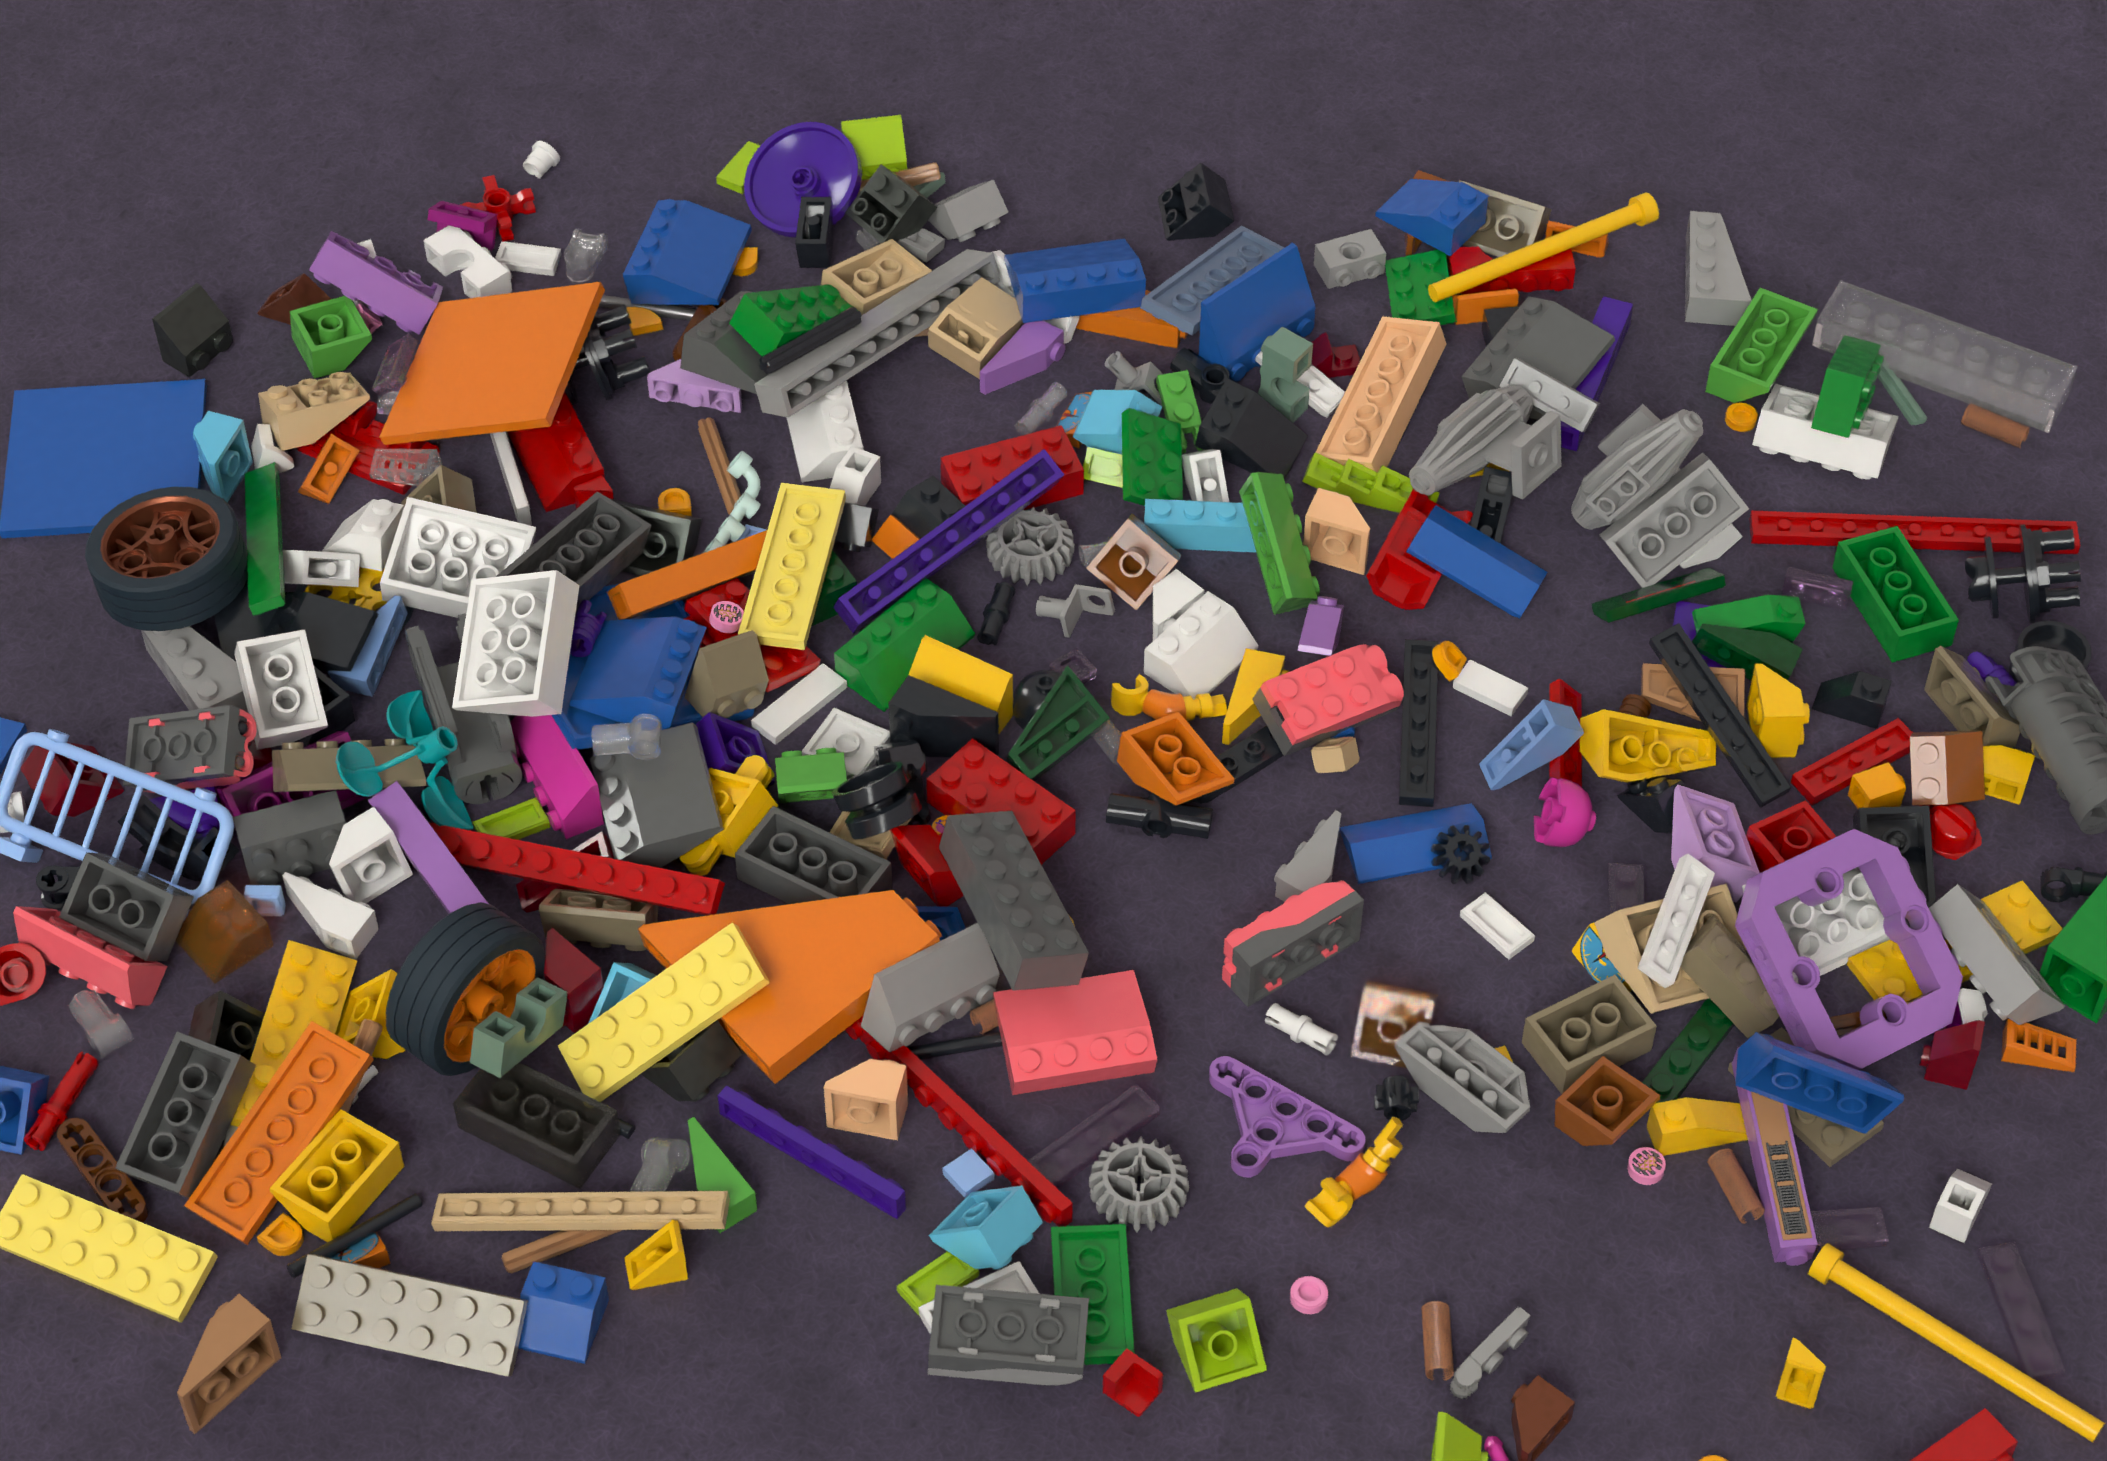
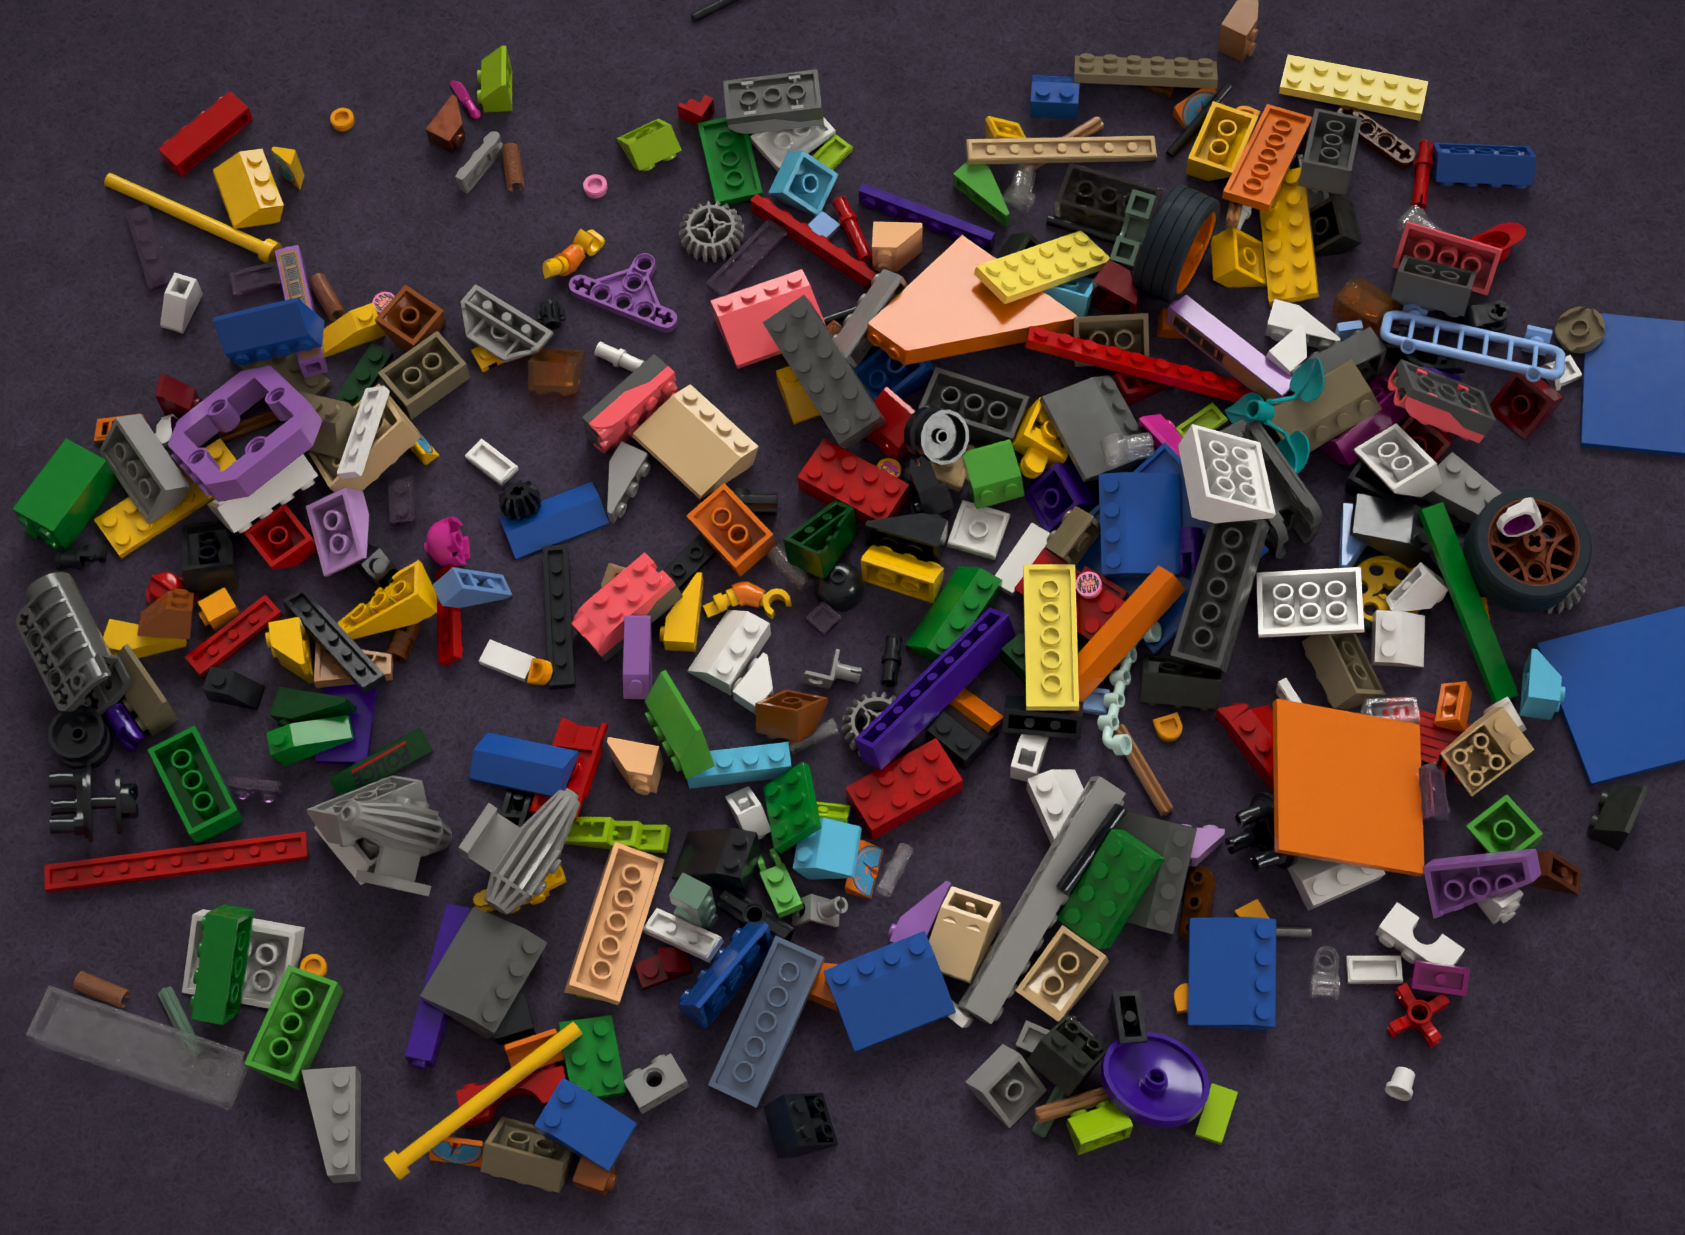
camera: 175 degrees right, 15 degrees up
light grey plate [1500,357,1600,432] -> none
none -> yellow slope [213,149,284,229]
none -> tan slope [632,384,759,499]
none -> red pin [832,196,873,263]
none -> white rock [1496,497,1543,537]

